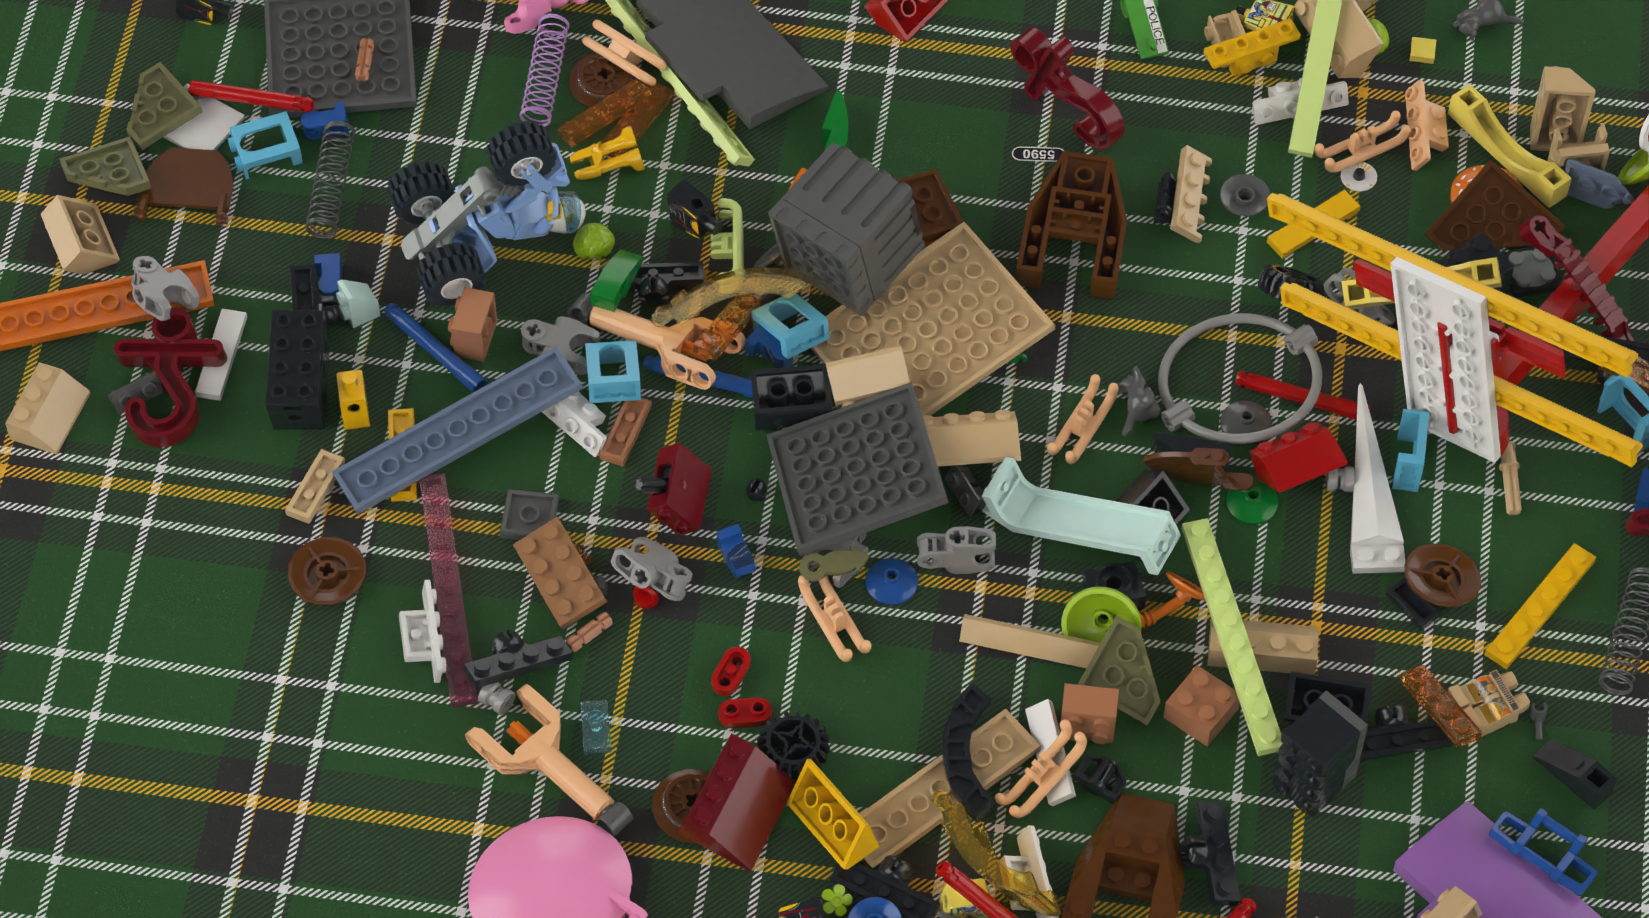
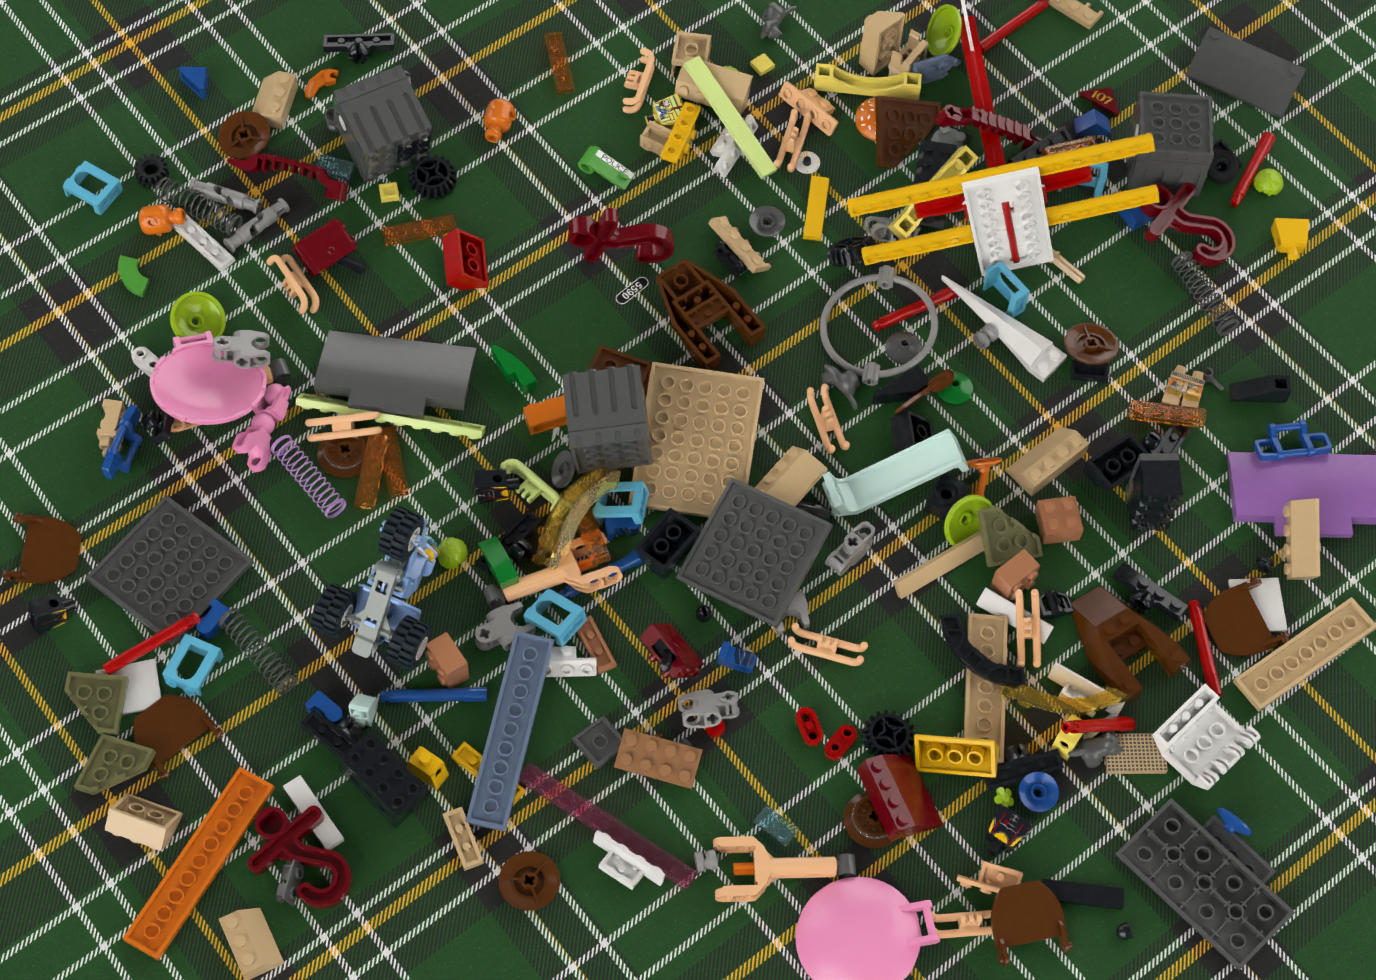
camera: 50 degrees left, 5 degrees up
light grey piece [131,256,199,321] -> none
nougat axle [355,38,374,82] -> none
black plate [464,630,573,689] -> none
nougat axle [566,612,613,652] -> none
yellow piece [570,125,645,180] -> none
olive brick [799,545,869,581] -> none
tan slope [826,346,910,409] -> none
blue dish [865,558,918,605] -> none
yellowish green plate [1182,518,1283,756] -> none
red slope [1250,422,1348,493] -> none
yellow plate [1485,543,1596,670] -> none

